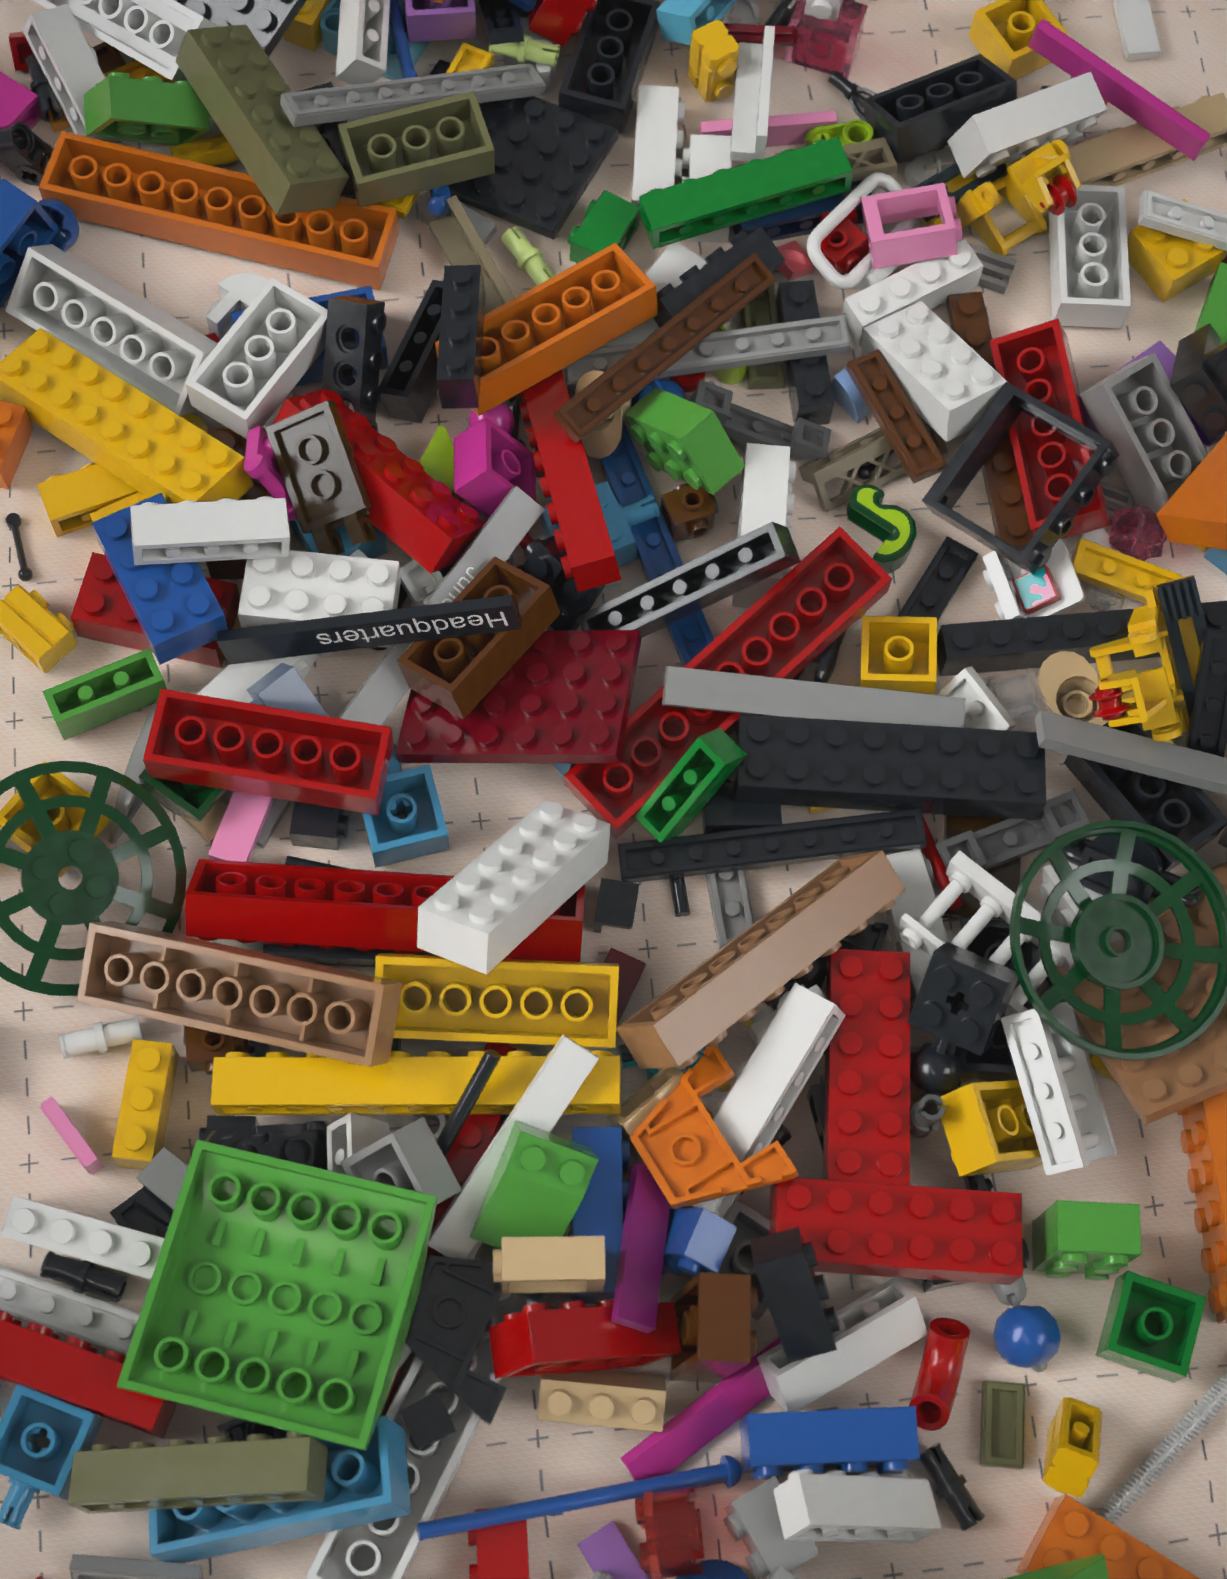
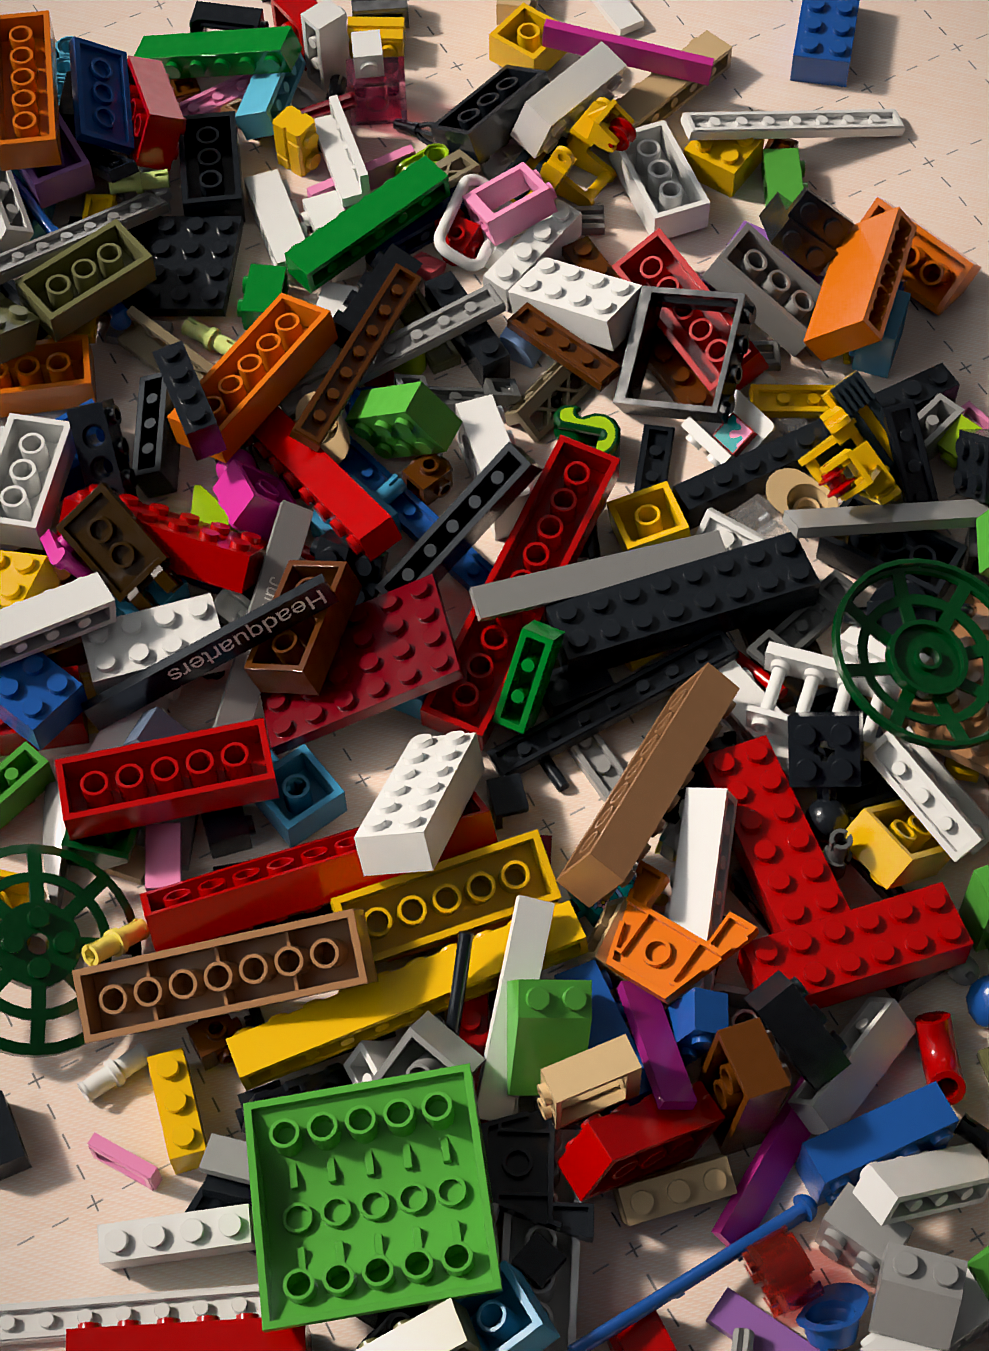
camera: 15 degrees left, 10 degrees down
black pin [40,1251,127,1302] -> none
clear pink brick [1109,505,1167,561] -> none
none -> light yellow pin [82,918,150,966]

